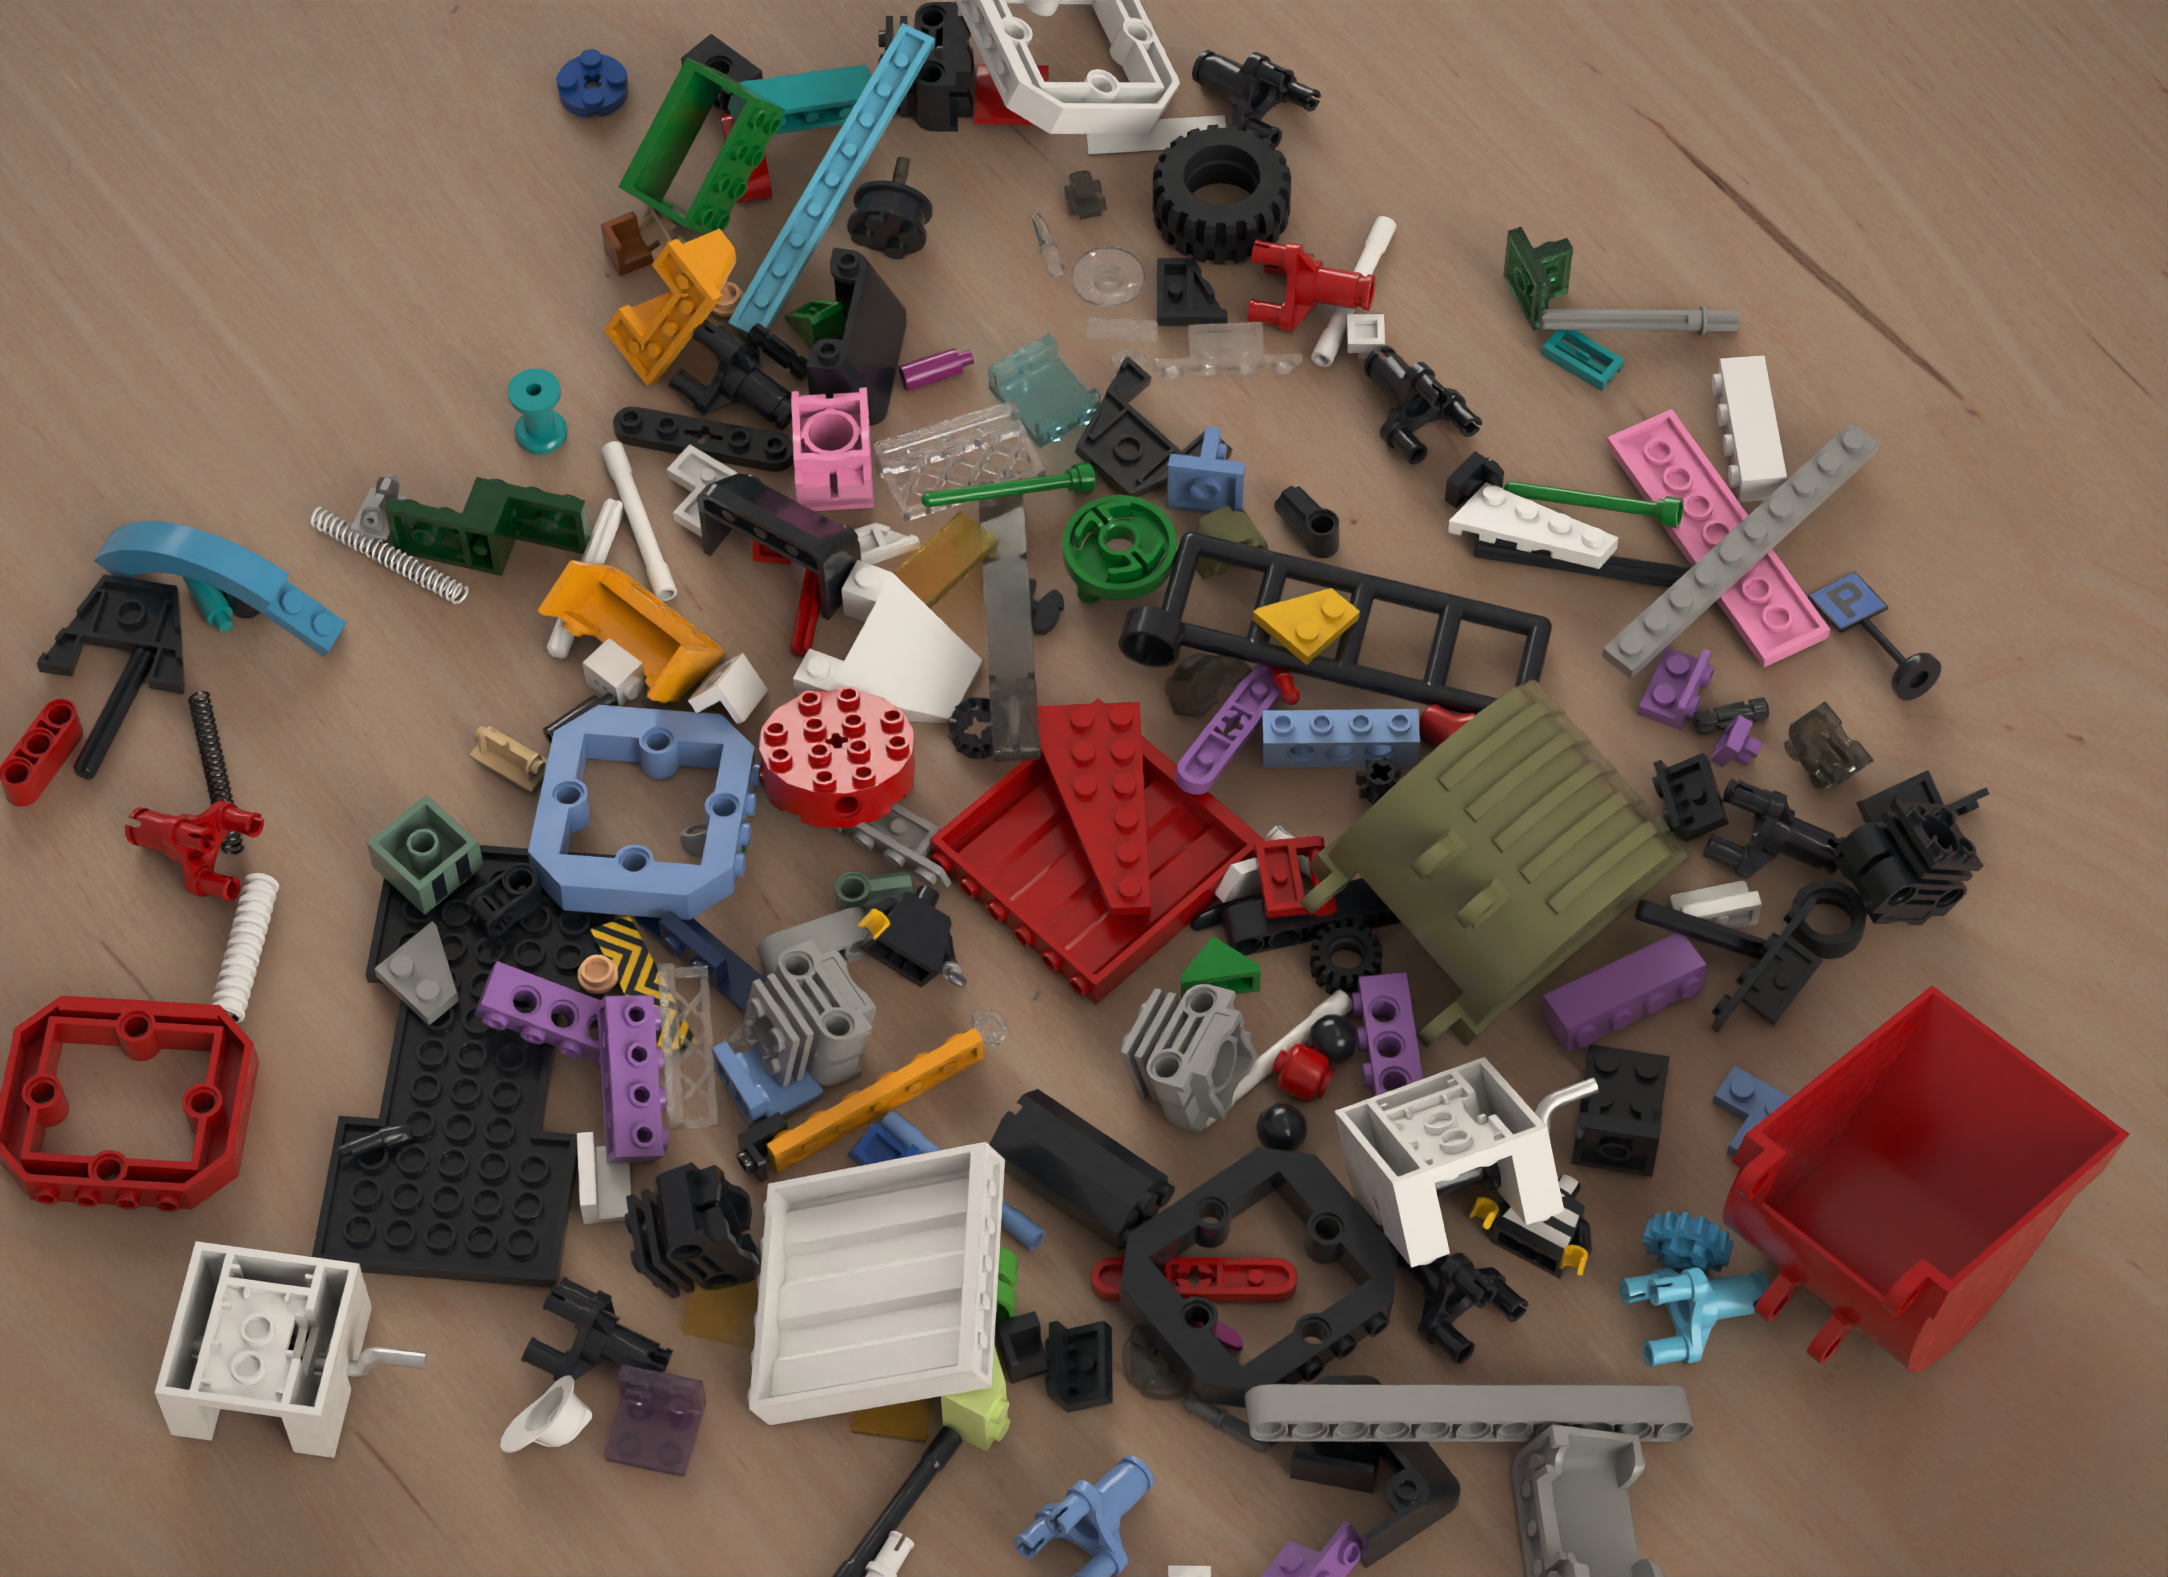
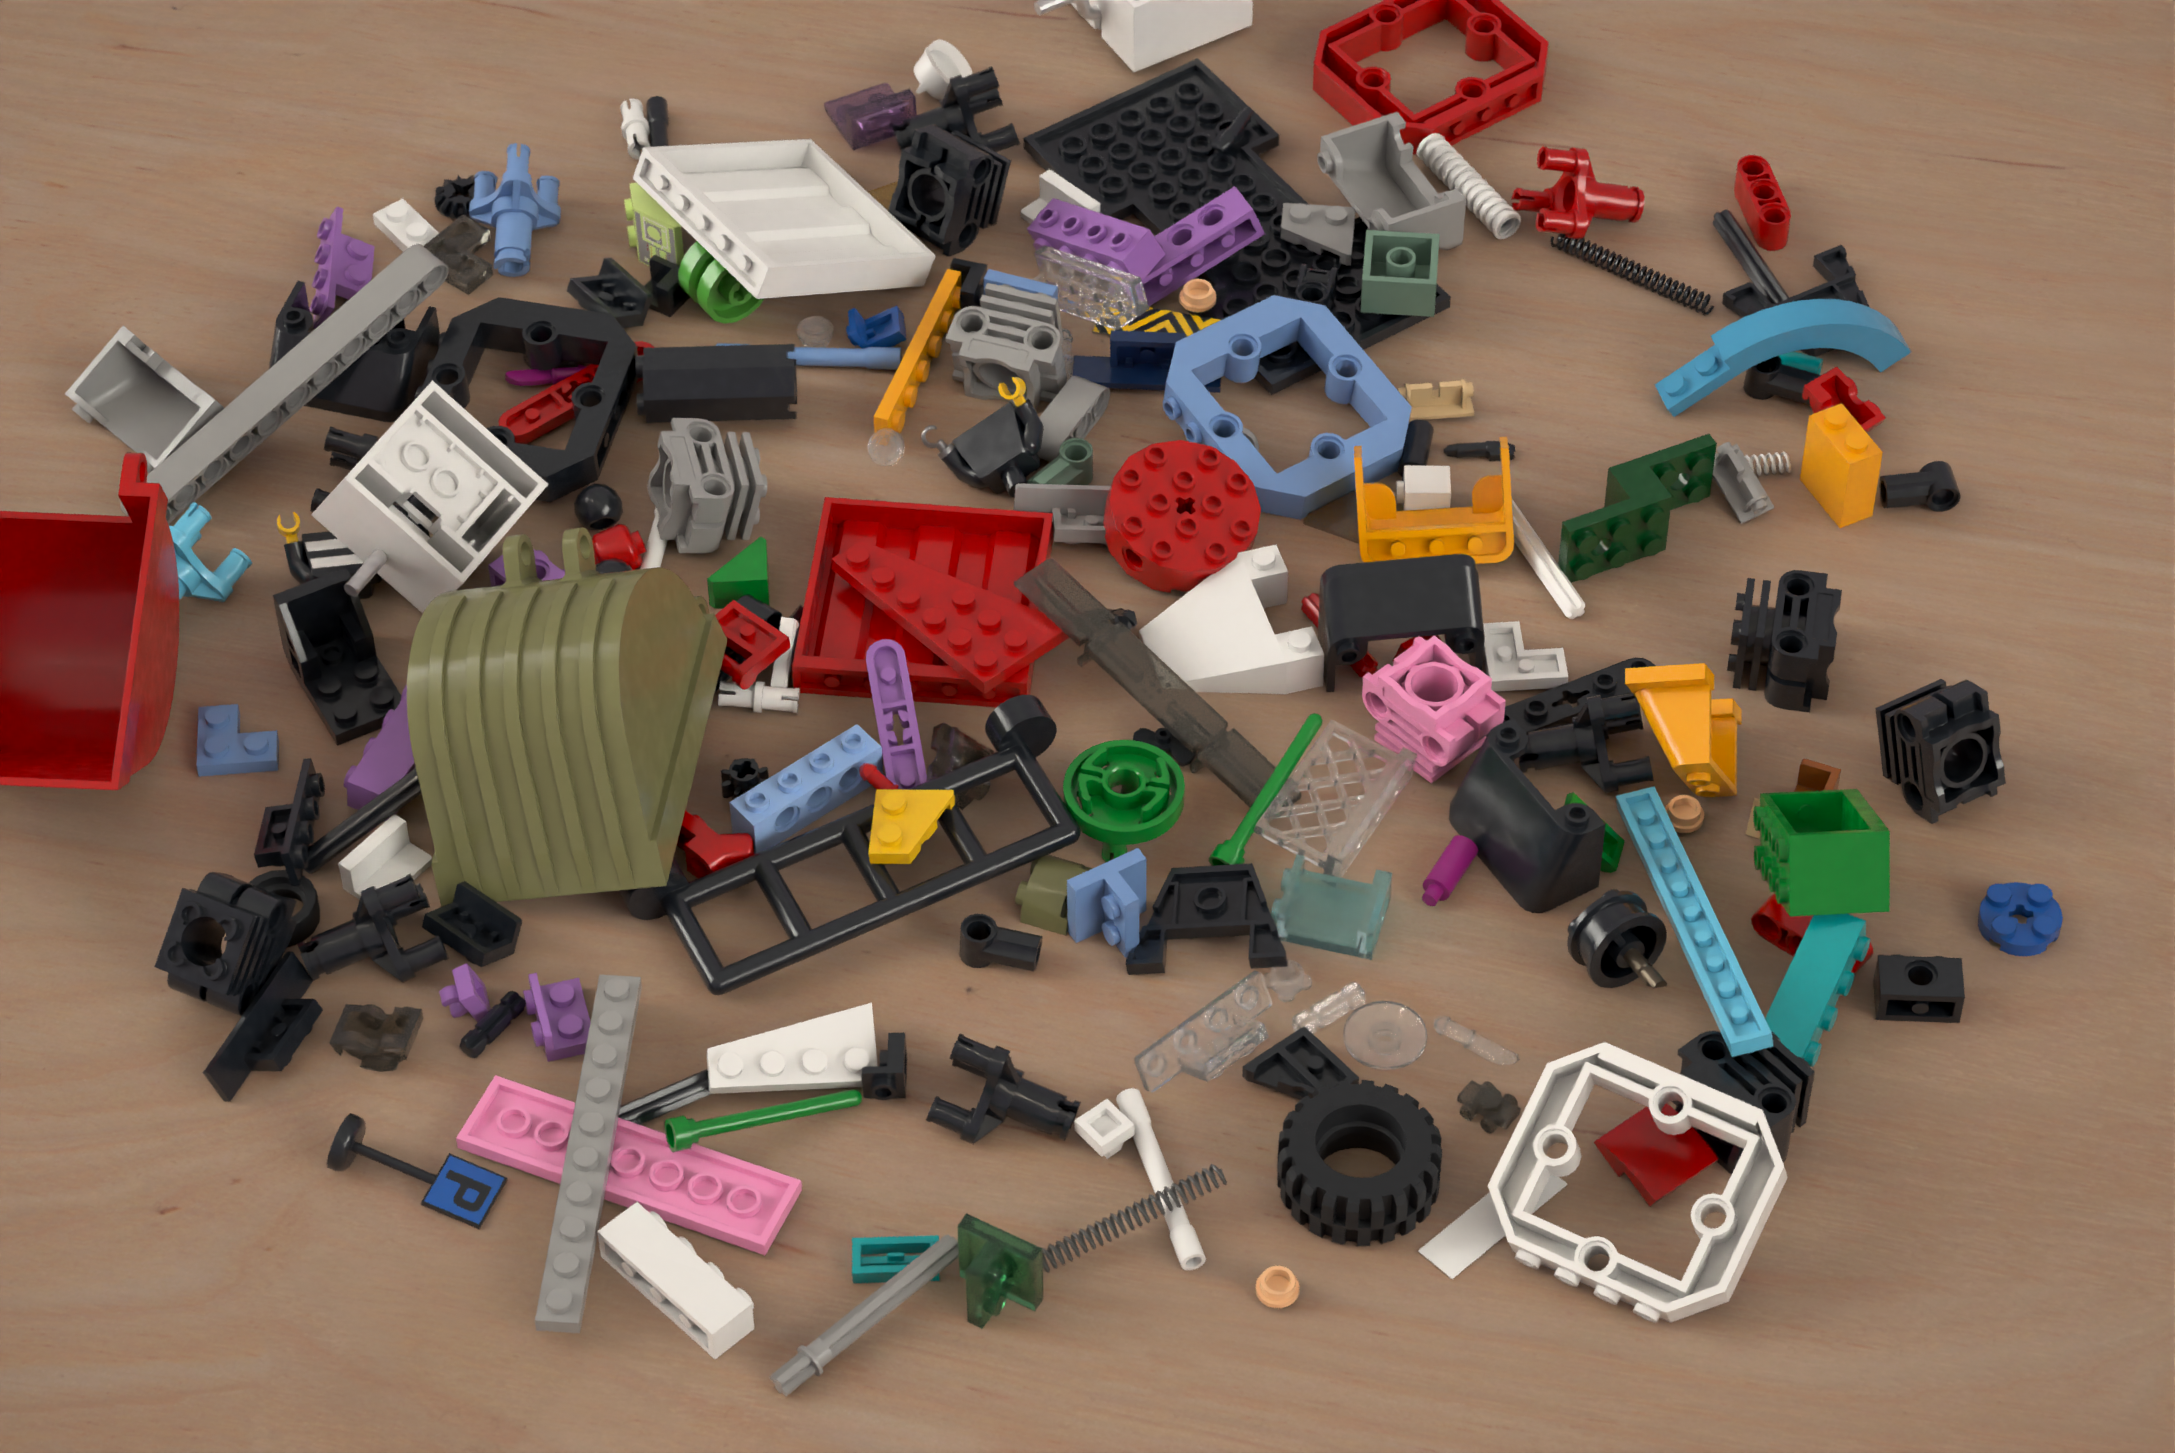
camera: 140 degrees right, 10 degrees down
teal piece [508,368,567,455] -> none
white piece [601,441,677,602] -> none
white panel [688,653,768,724] -> none
black axle [746,323,808,380] -> none
white tile [854,522,920,565] -> none
clear yellow piece [893,511,1001,609] -> none
black wheel [1192,50,1321,148] -> none
red wheel [1247,239,1376,332] -> none
dark azure gear [1642,1211,1734,1274] -> none
none -> clear smoke plate [424,215,493,295]
none -> dark grey piece [1032,1164,1227,1277]
none -> light nougat plate [1256,1266,1299,1308]
none -> light grey windscreen [1317,112,1466,250]
none -> black piece [1443,441,1515,461]
none -> black piece [1727,570,1842,713]
none -> light orange brick [1800,403,1883,528]
none -> red cylinder [1802,366,1886,433]
none -> black piece [1875,679,2006,824]
none -> black piece [1879,461,1961,512]

